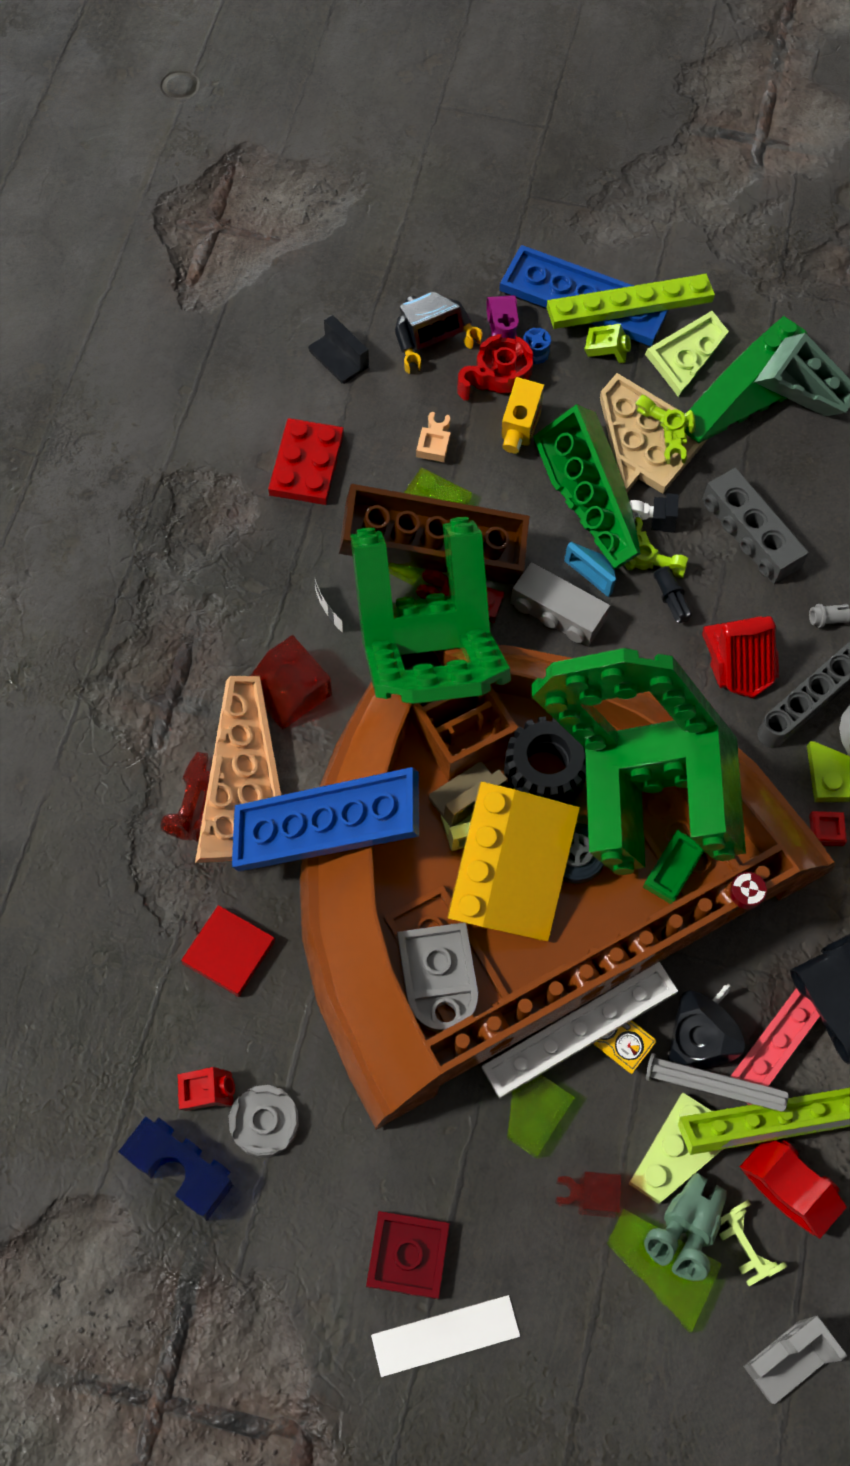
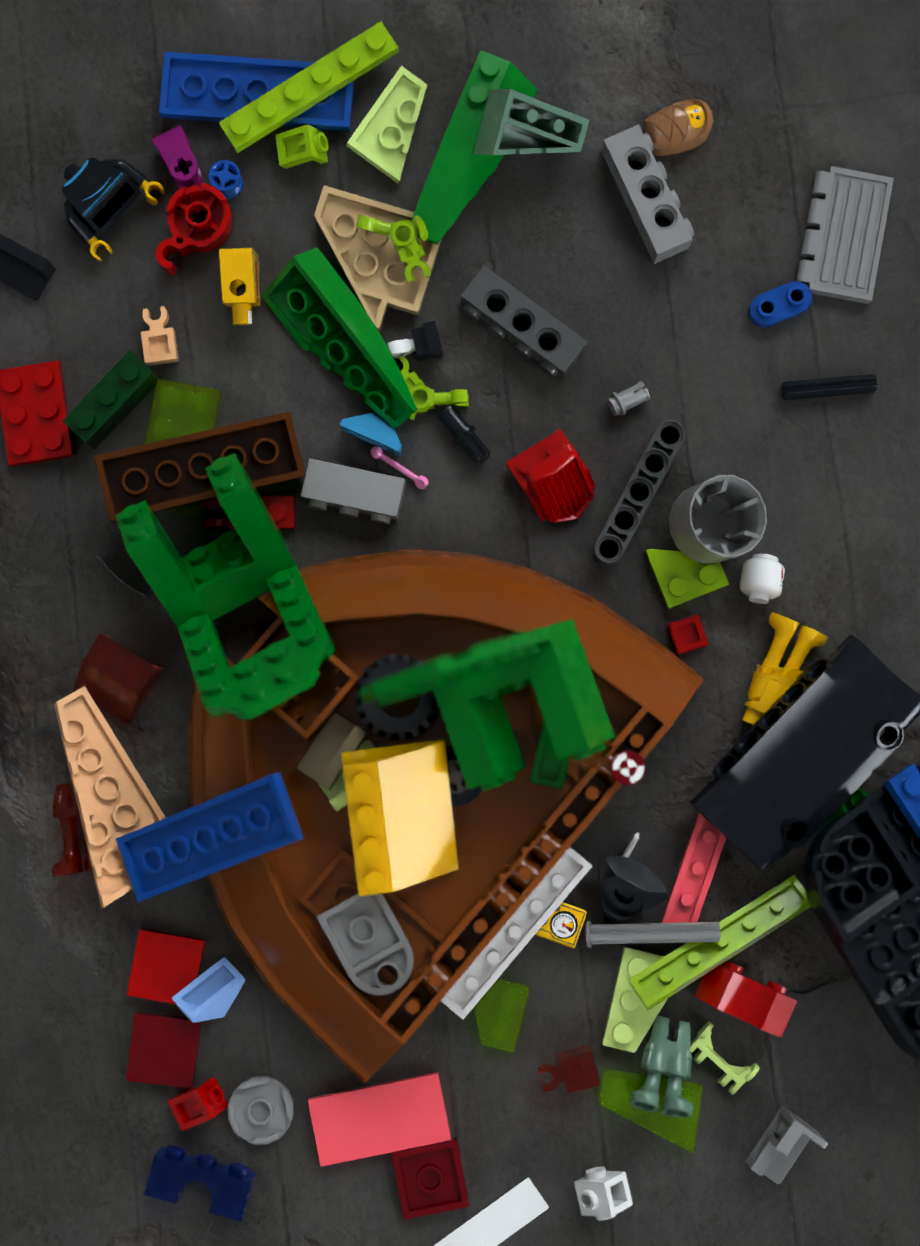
camera: 15 degrees left, 20 degrees up
none -> dark green brick [63,350,160,450]
none -> dark red tile [126,1012,202,1089]
none -> light blue slope [172,956,245,1023]
none -> coral tile [308,1072,451,1167]
none -> bright pink hinge [370,446,429,490]
none -> white brick [574,1167,633,1220]

